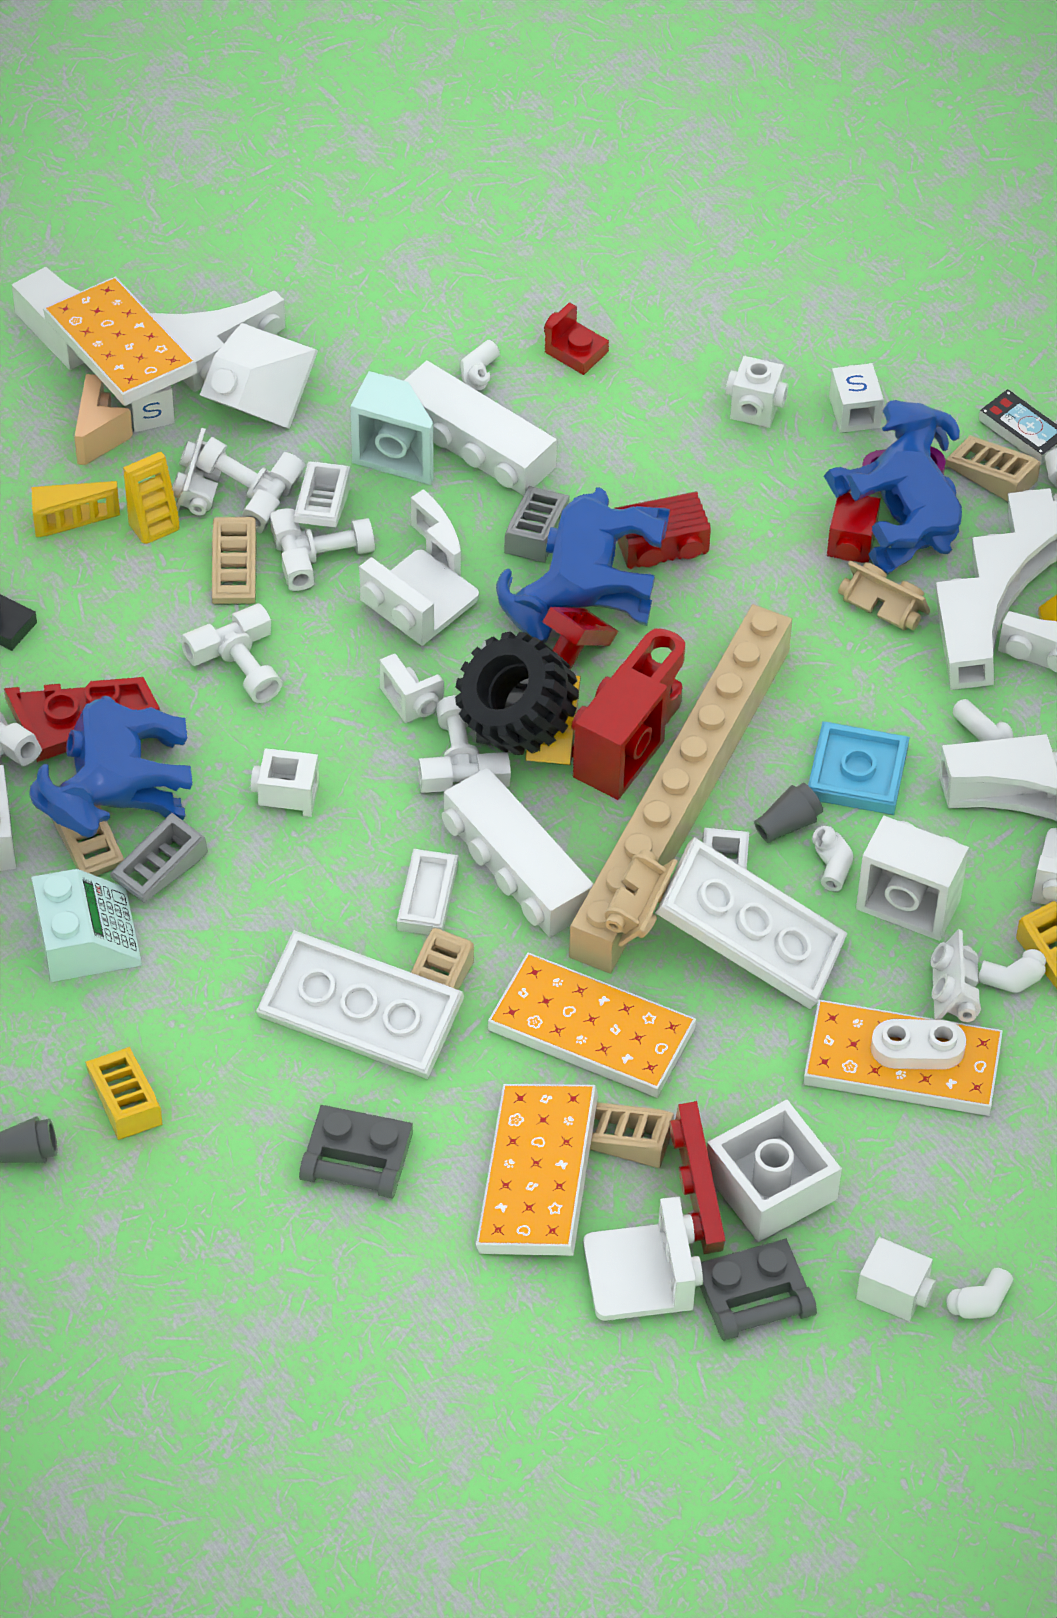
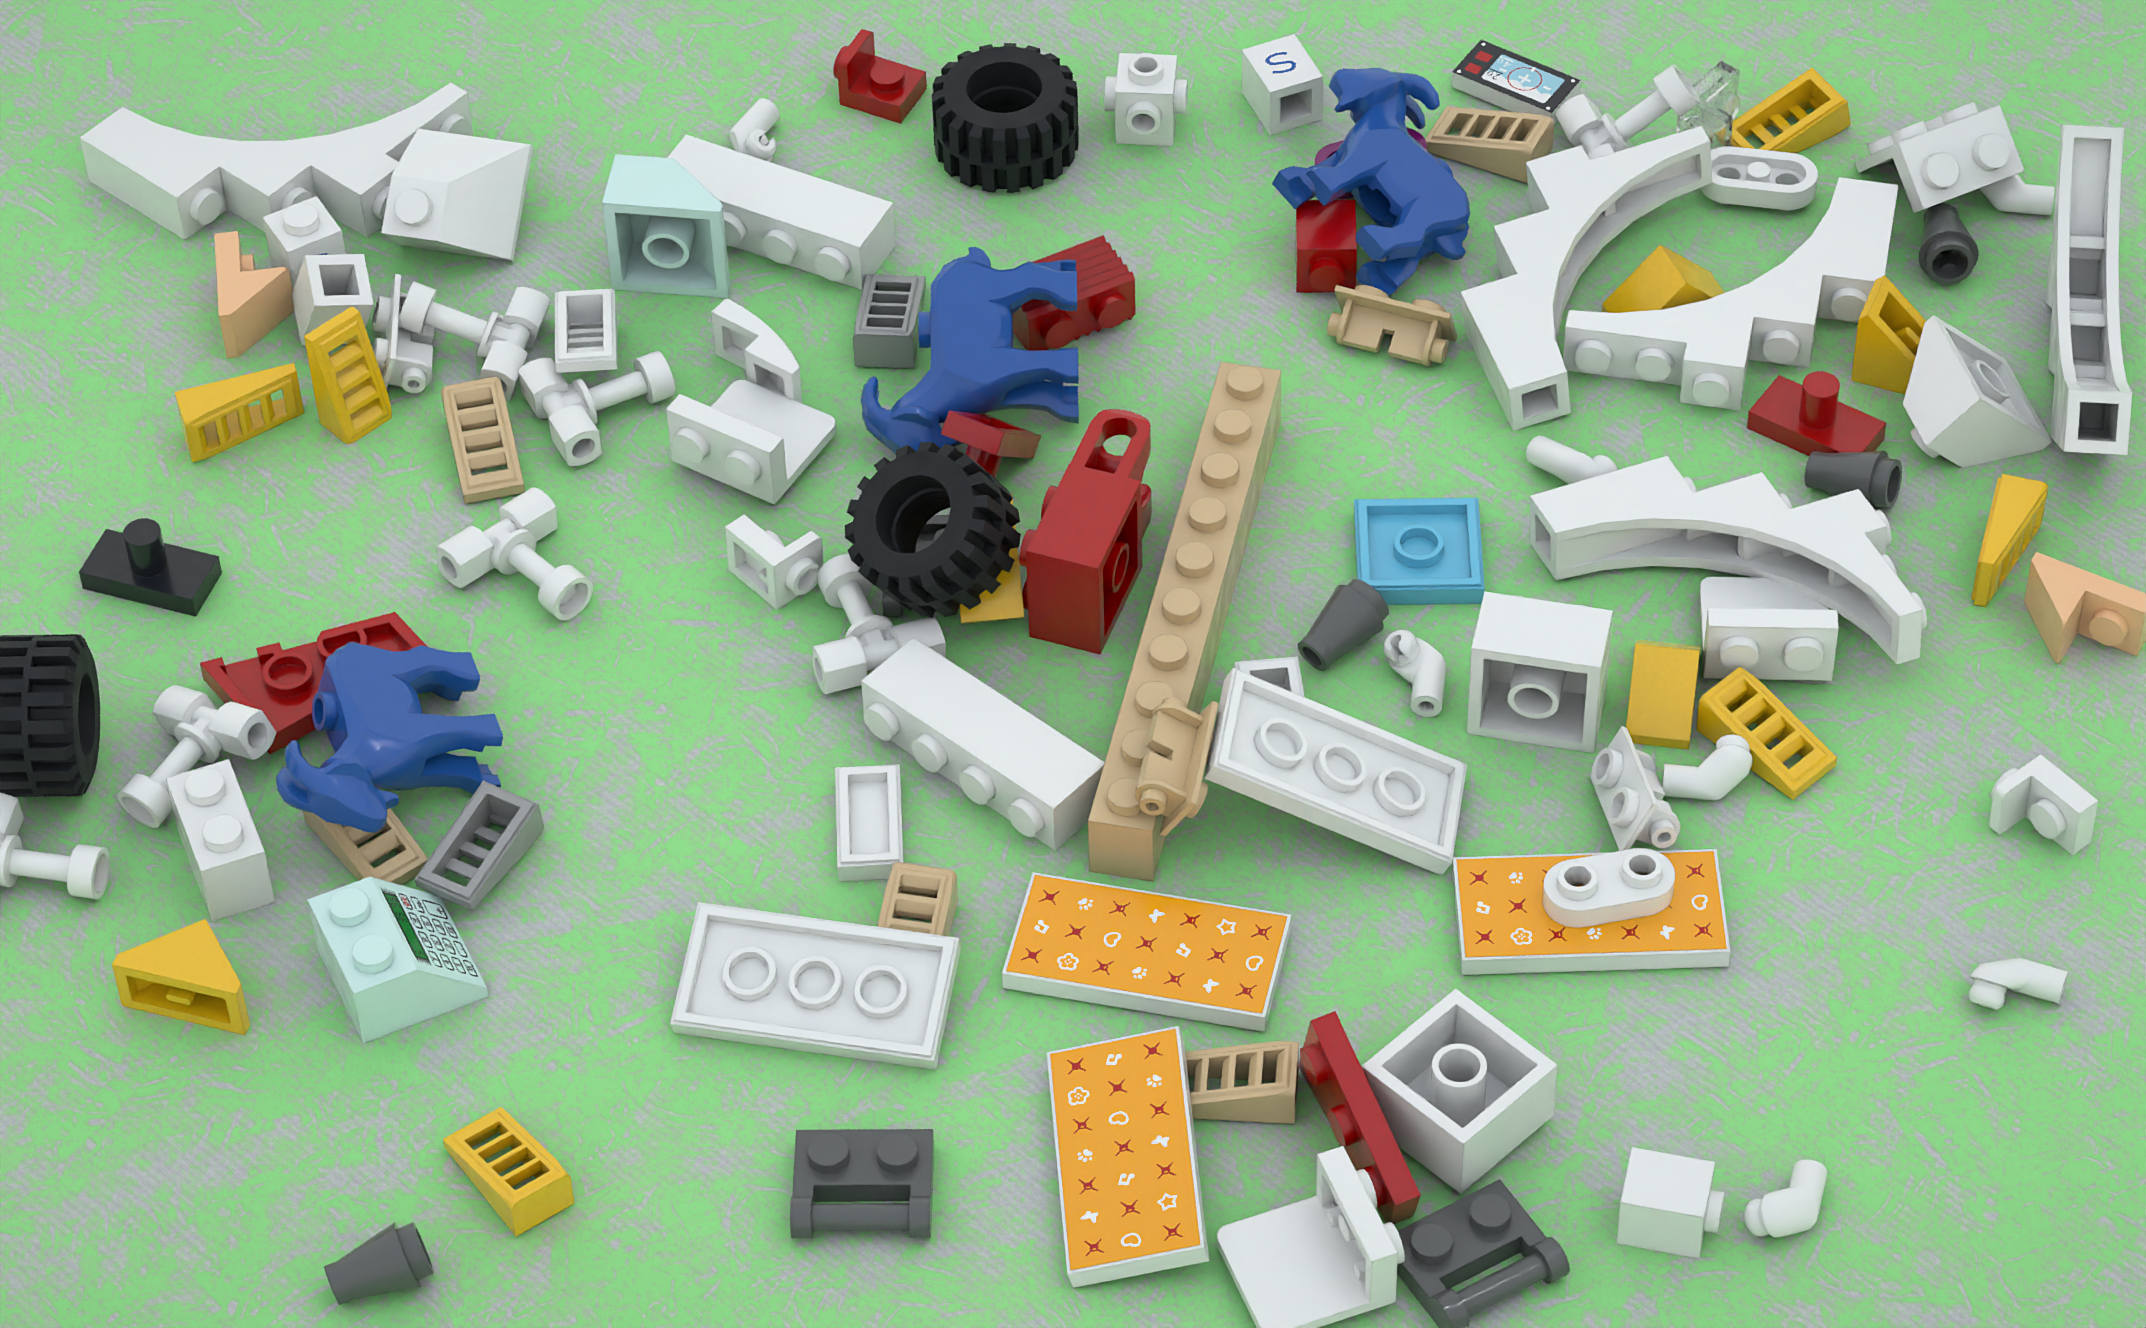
camera: 10 degrees left, 5 degrees down
light orange tile [43,276,198,406] -> none
white brick [251,748,319,817] -> none
none -> white brick [292,254,374,345]
none -> black tyre [932,43,1079,193]
none -> yellow slope [1626,640,1701,750]

